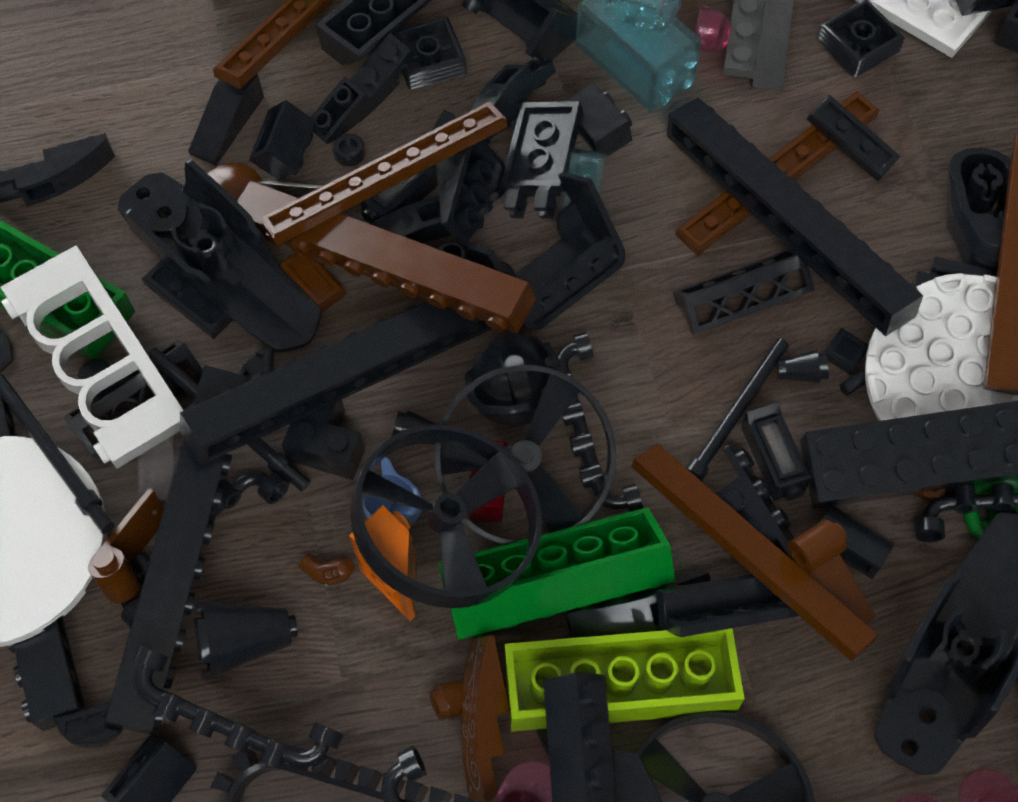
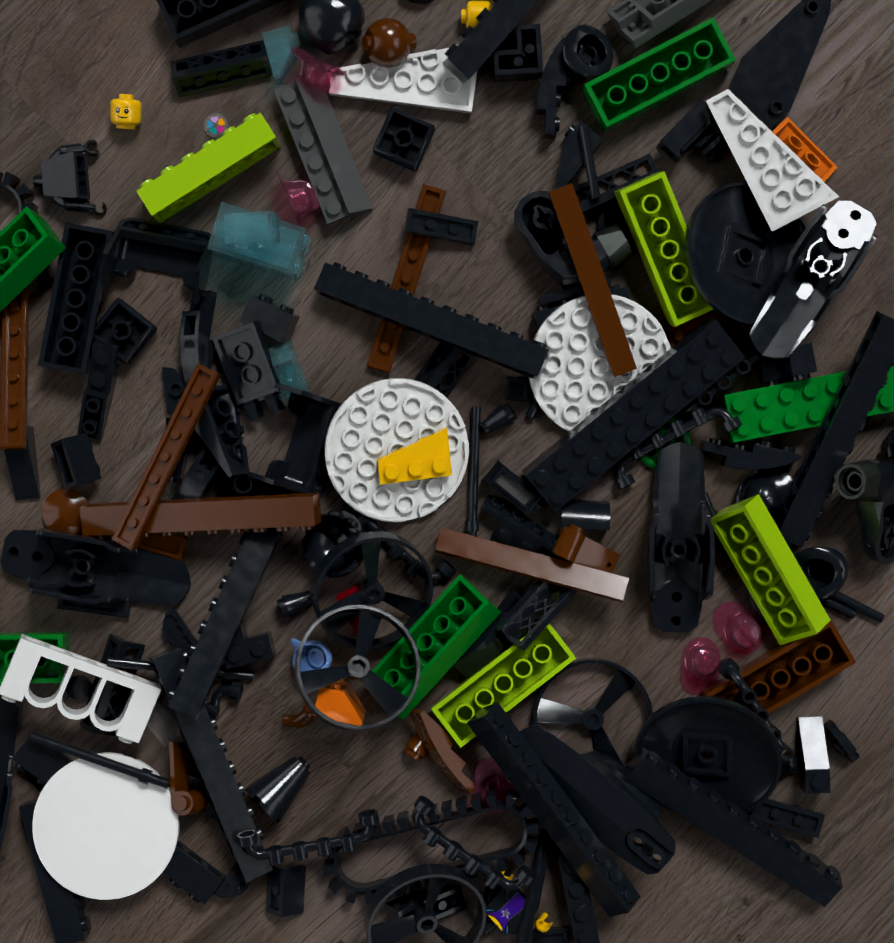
camera: 30 degrees left, 25 degrees up
white sticker [258,180,322,189] -> none
black tile [333,134,365,167] -> none
none -> white tile [324,378,469,522]
none -> yellow wing [377,427,452,485]

